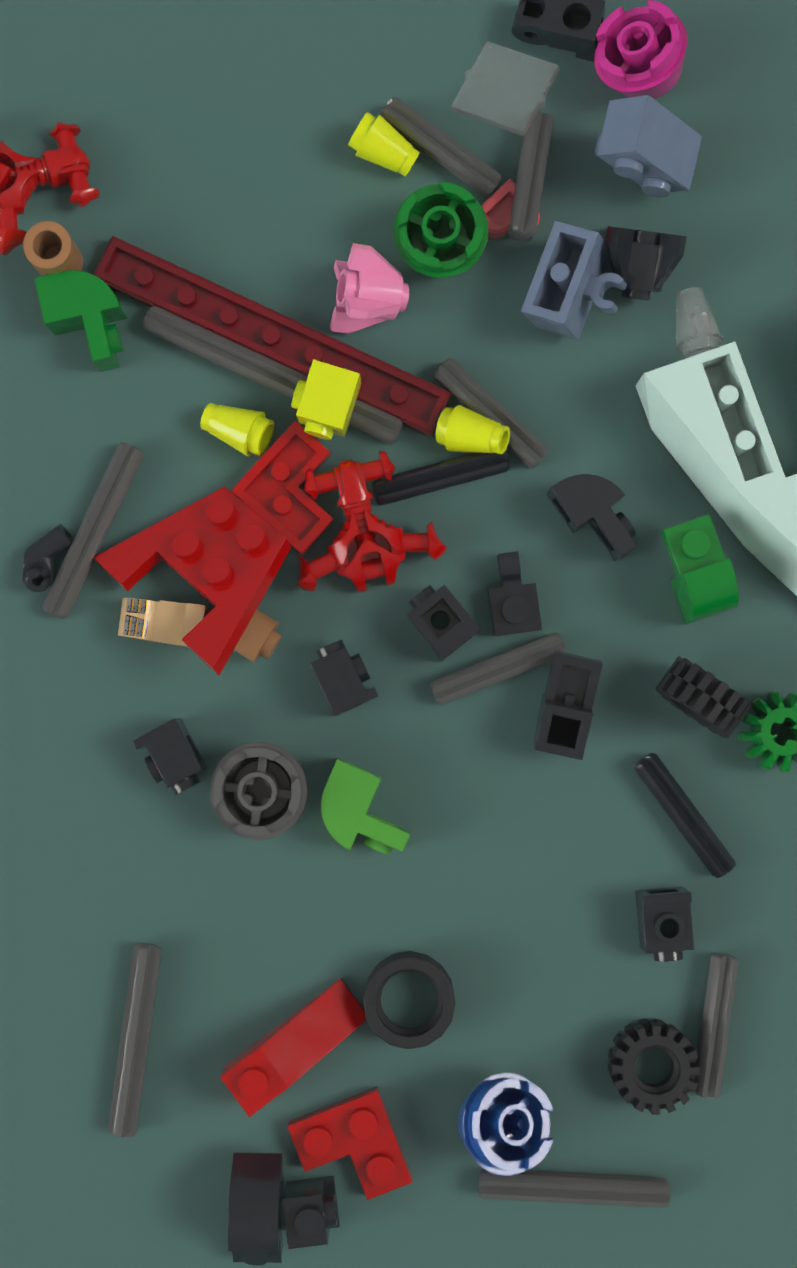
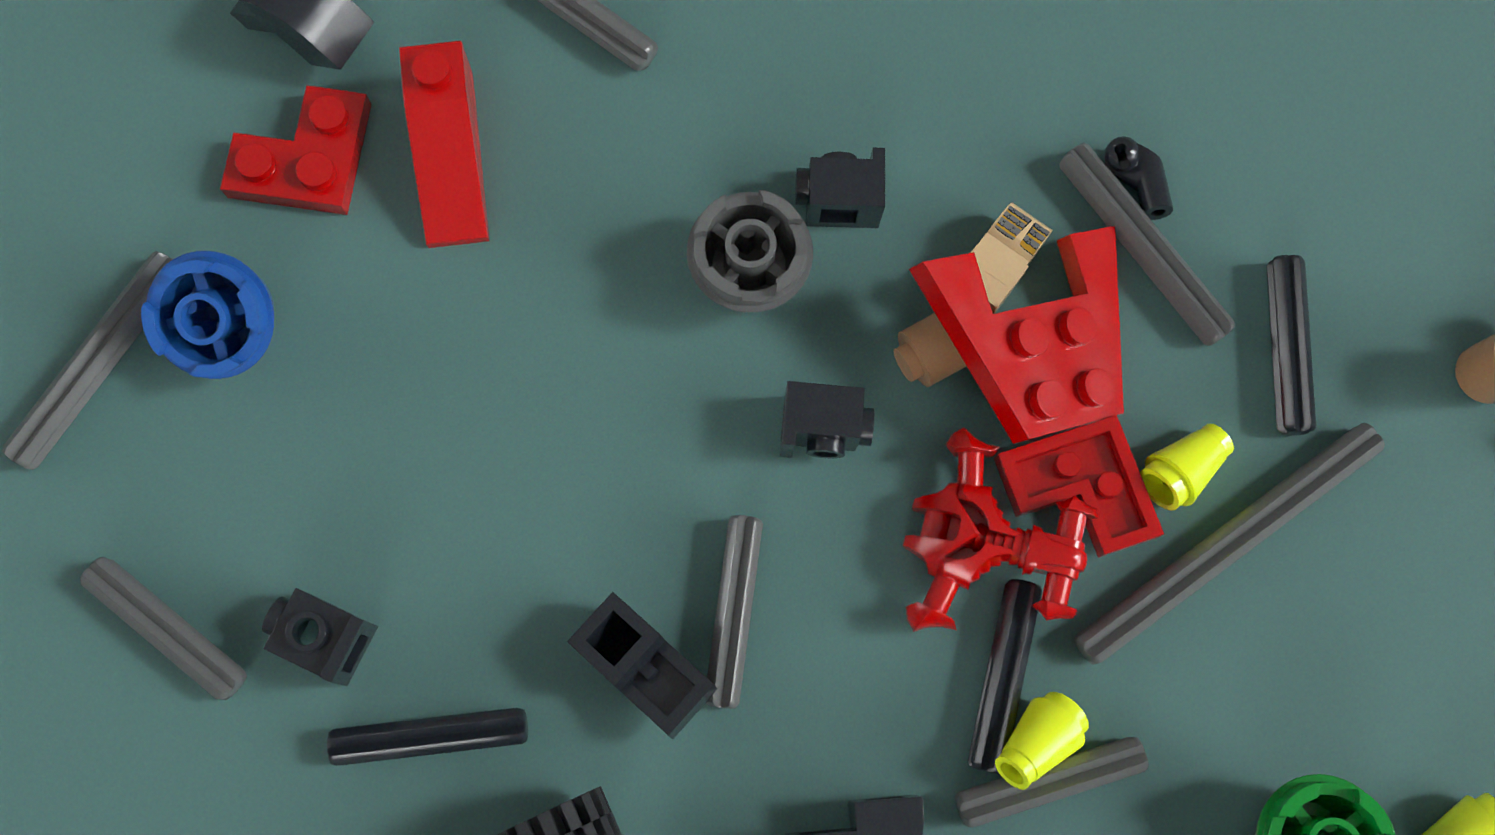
camera: 110 degrees right, 10 degrees down
green brick [34,270,128,372] -> none
dark red tile [93,236,451,438] -> none
black brick [282,1176,340,1249] -> none
neon yellow brick [291,359,361,440] -> none
bright green brick [321,758,410,855] -> none
bright pink brick [329,243,409,334] -> none
black tyre [363,951,456,1049] -> none
black brick [407,584,481,661] -> none
black plate [488,551,542,636] -> none
black tyre [608,1018,700,1115] -> none
none -> black axle [1267,255,1316,436]

